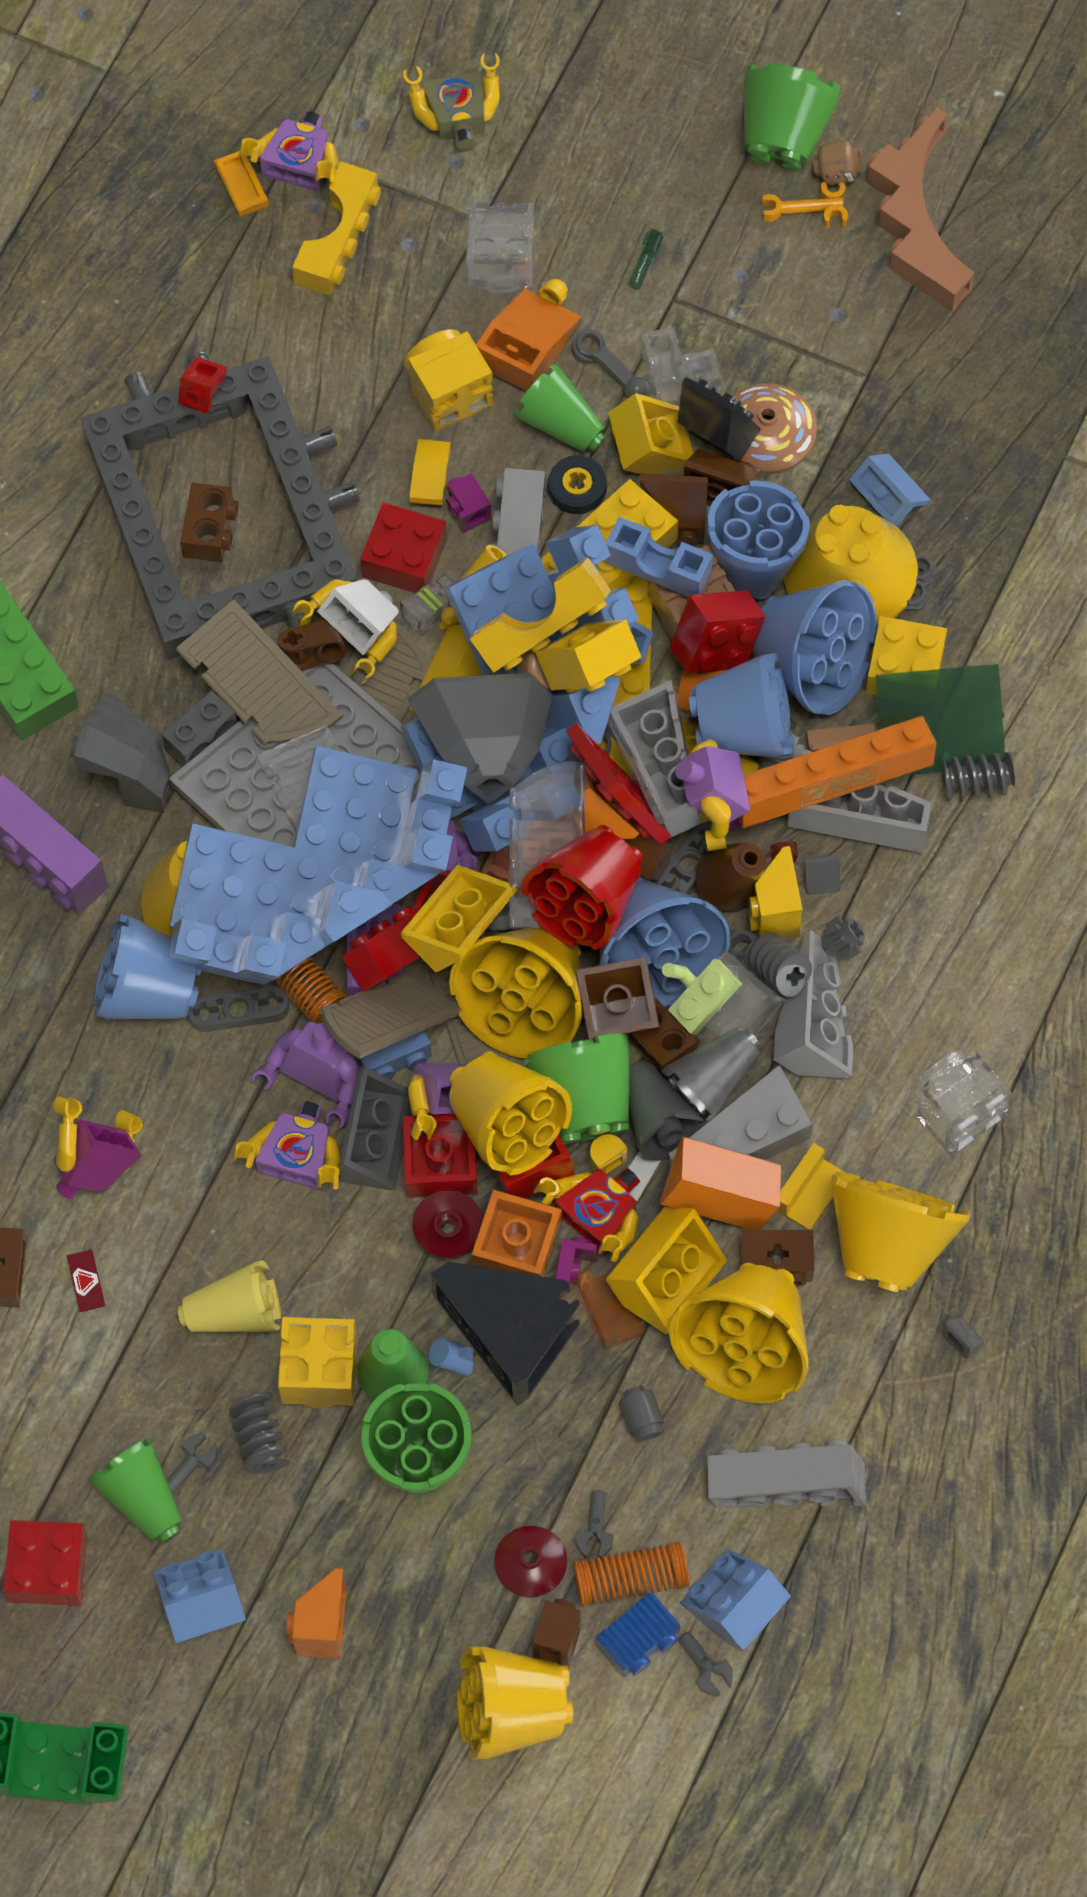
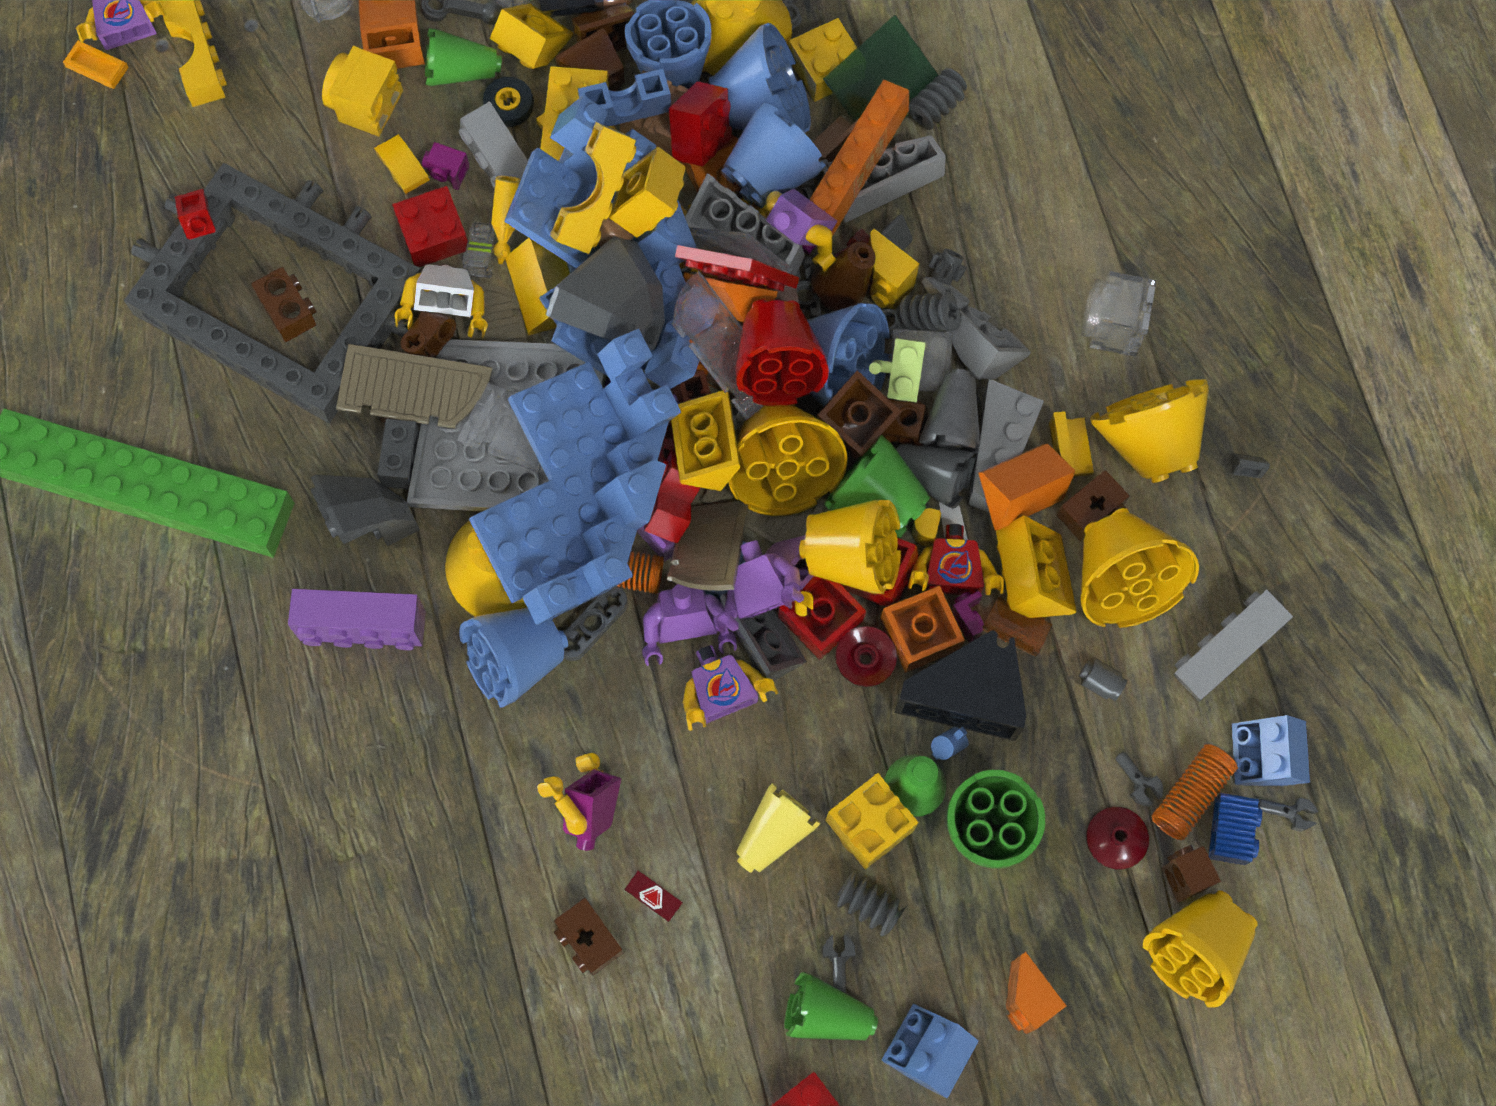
camera: 45 degrees left, 5 degrees up
none -> medium lavender torso [714,540,804,633]

